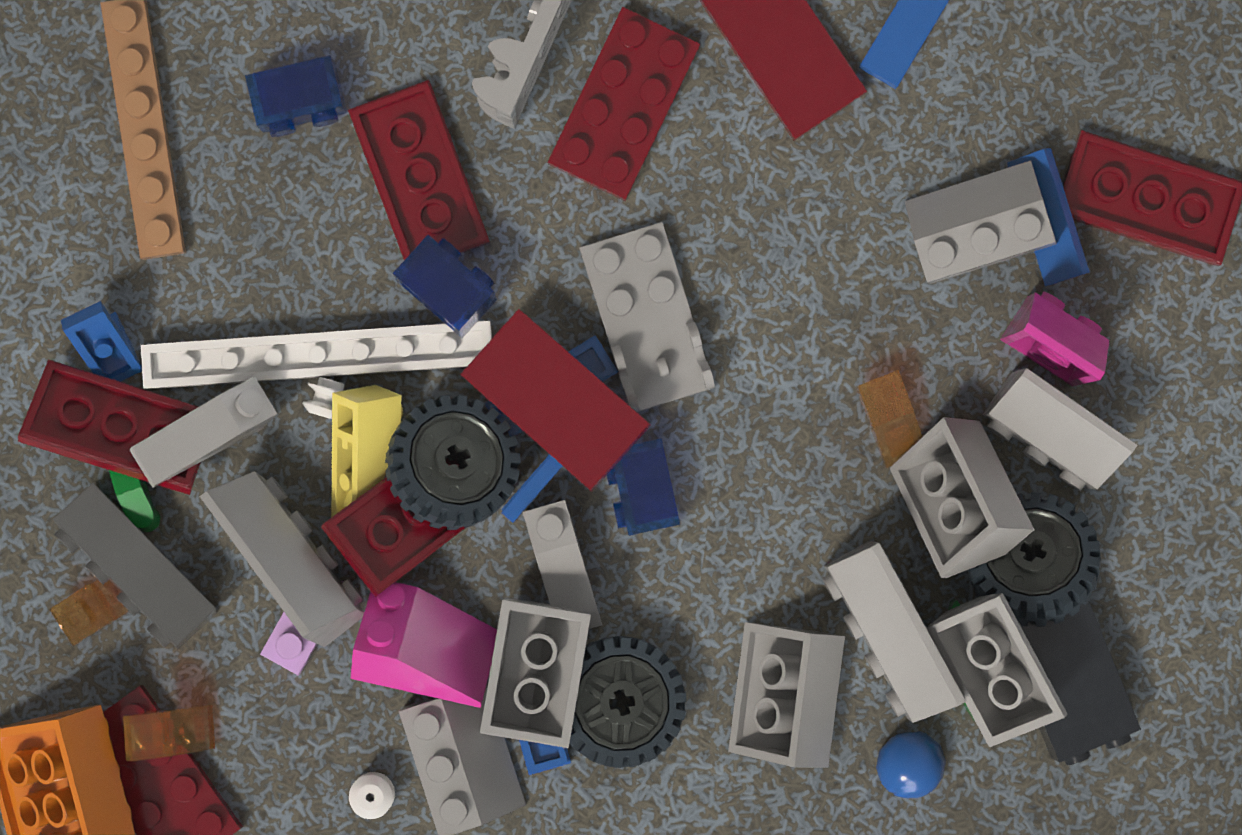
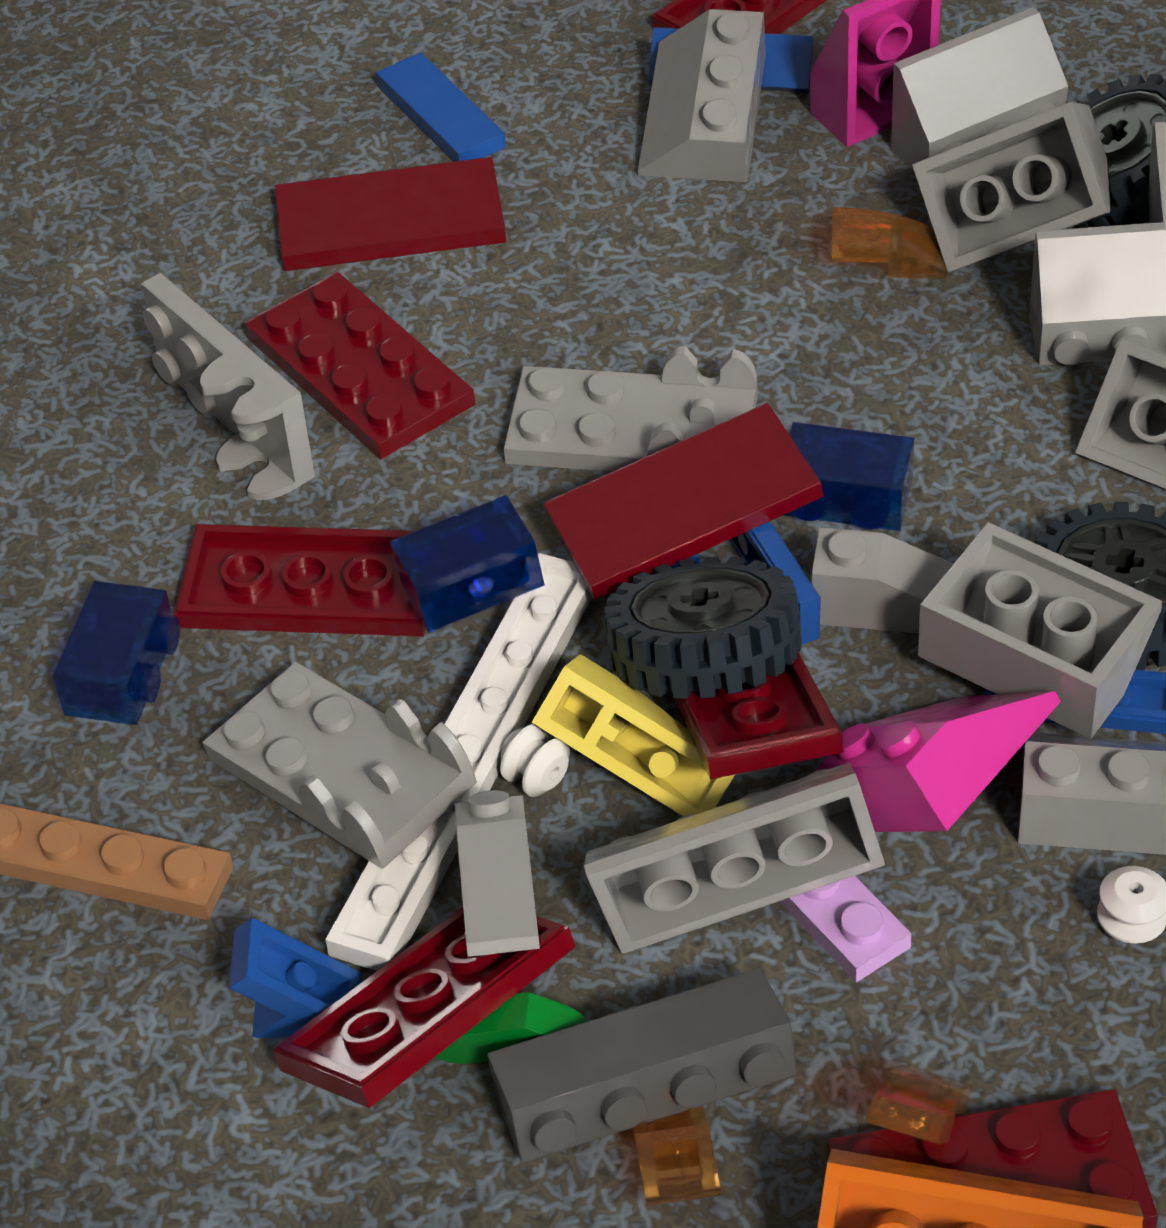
camera: 55 degrees left, 40 degrees down
none -> light grey hinge [202,662,477,869]

